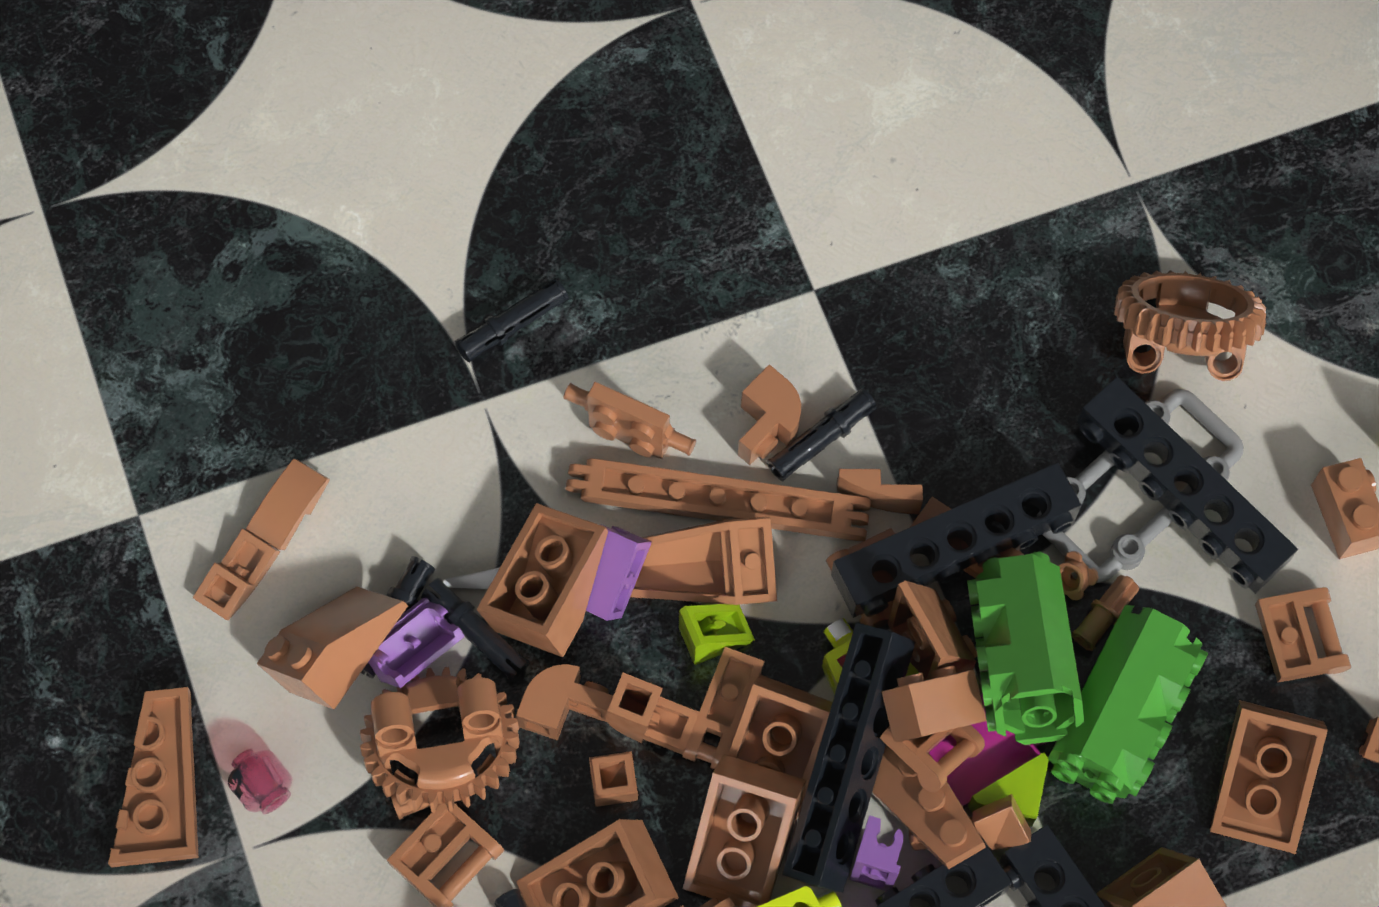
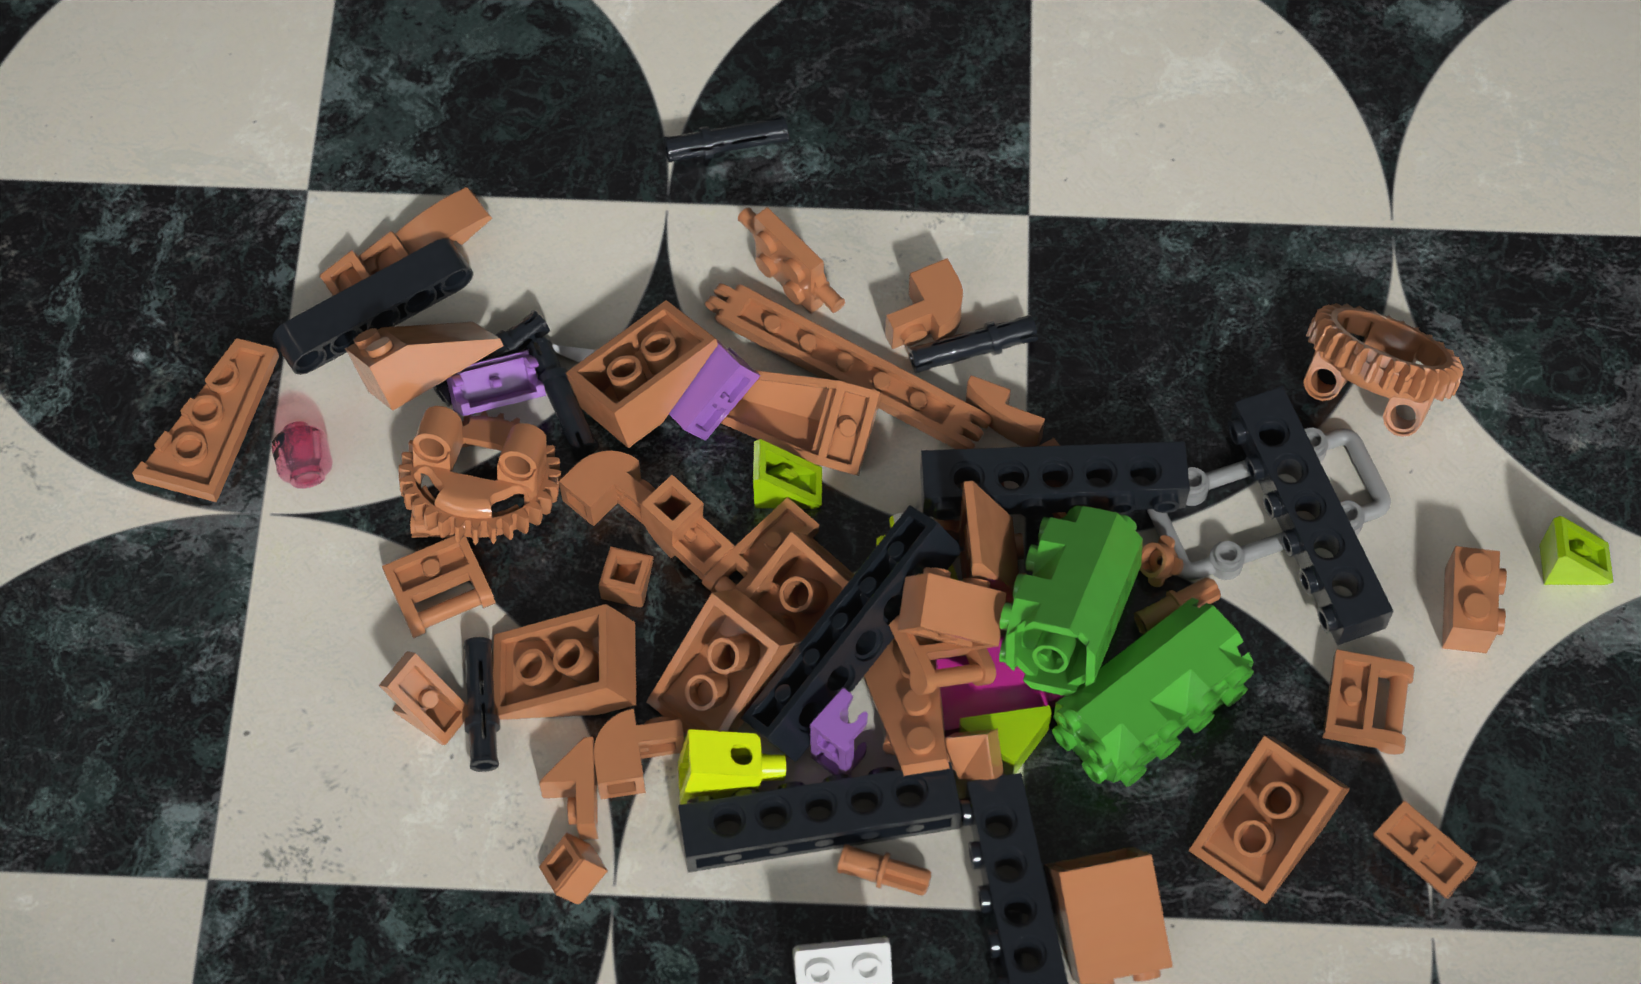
camera: 25 degrees right, 5 degrees down
none -> black beam [273,238,474,375]

